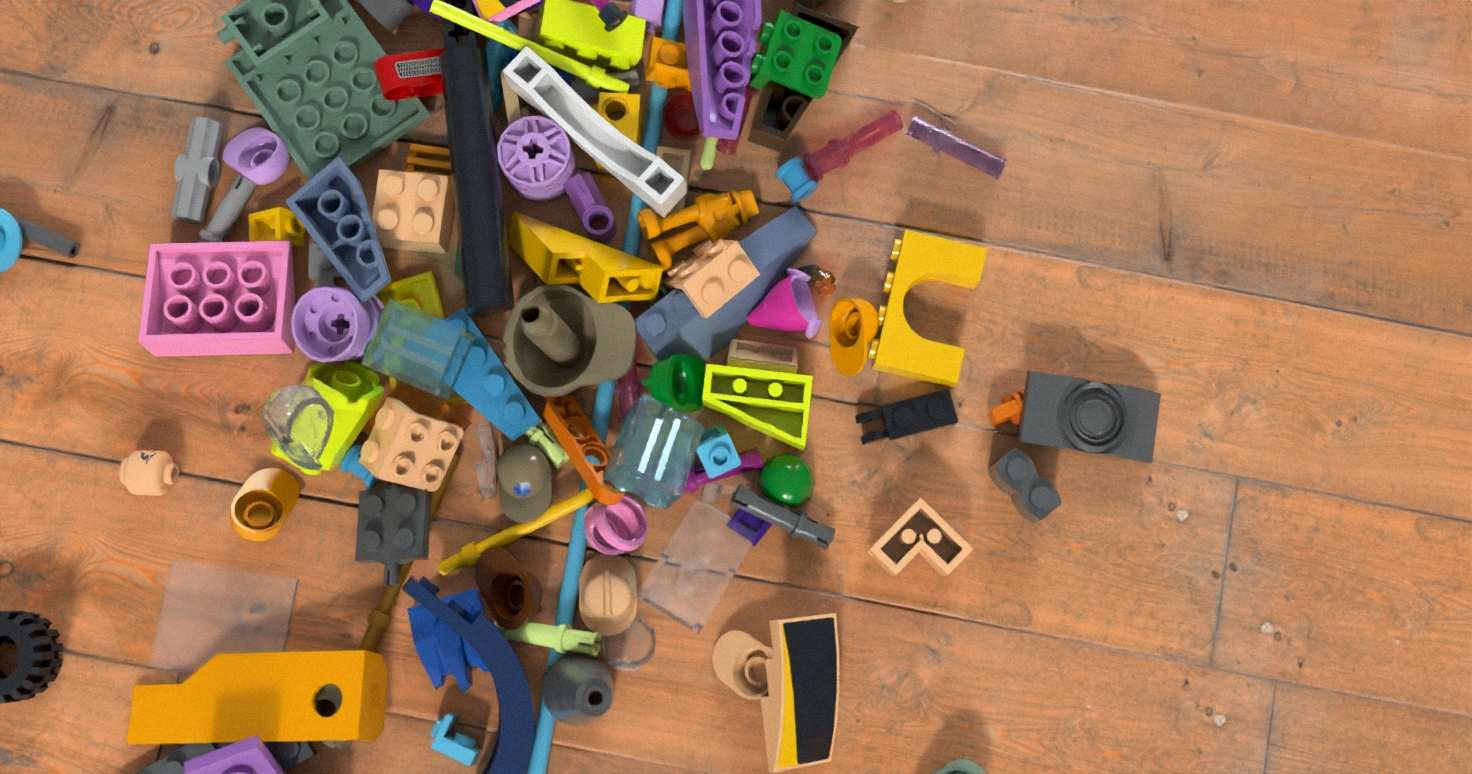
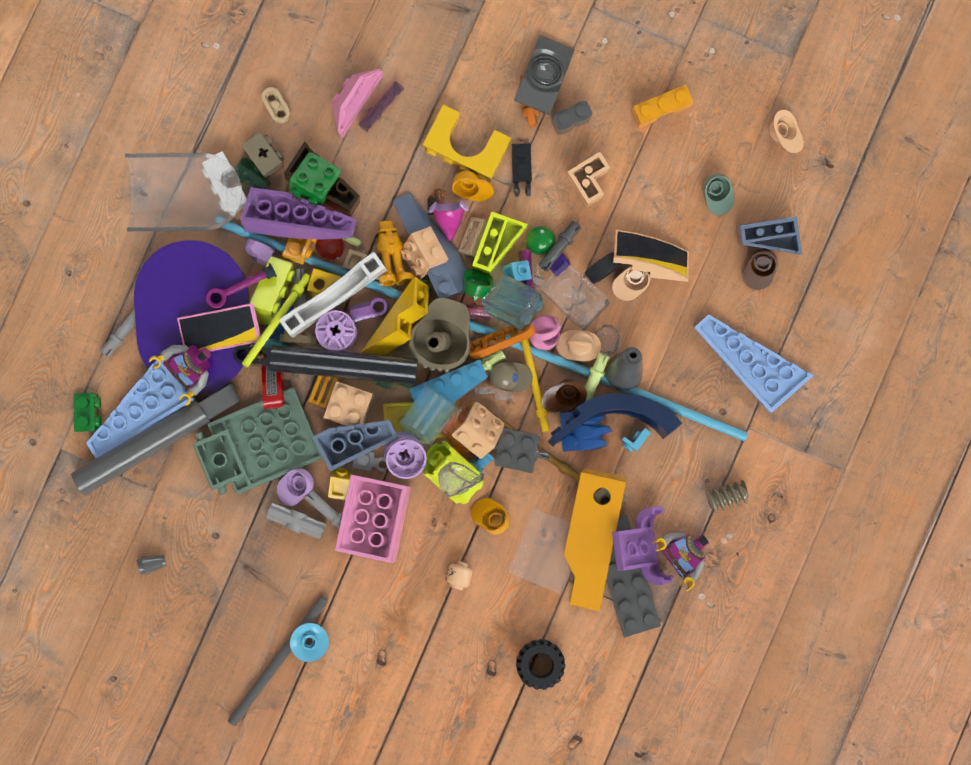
camera: 80 degrees left, 5 degrees up
dark azure bush [775,157,819,203] -> none
clear pink pin [803,110,903,182] -> none
none -> bright pink wedge [332,69,383,138]
none -> black tyre [584,252,622,285]
none -> light orange arch [631,85,693,128]

